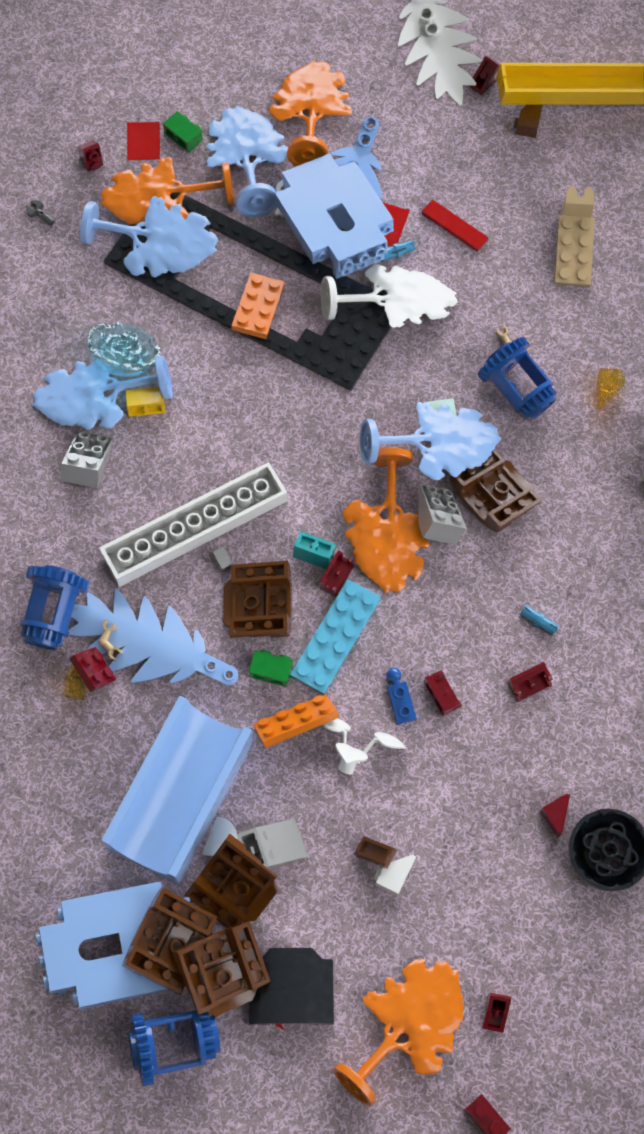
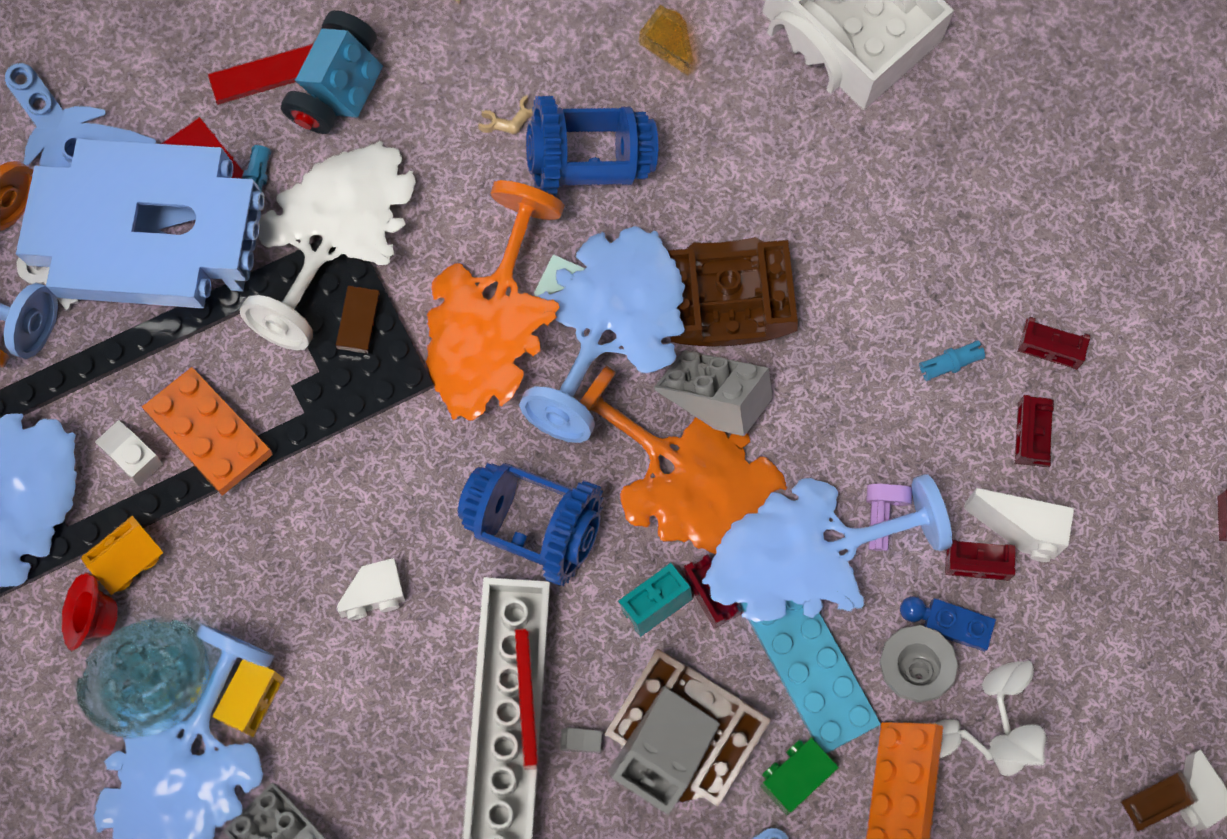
camera: 60 degrees left, 5 degrees up
none -> red hat [62,573,118,651]
none -> light orange brick [81,516,164,595]
none -> white slope [95,420,163,486]
none -> dark azure brick [280,10,383,134]
none -> reddish brown tile [336,286,380,354]
none -> white slope [337,558,405,620]
none -> orange plant [426,180,565,421]
none -> blue piece [458,463,604,586]
none -> red tile [515,629,538,770]
none -> light grey slope [608,686,720,815]
none -> light blue plant [702,474,952,622]
none -> lavender piece [866,484,912,551]
none -> light grey hat [879,625,958,703]
none -> white slope [964,488,1074,562]
none -> dark red hinge [1017,316,1091,370]

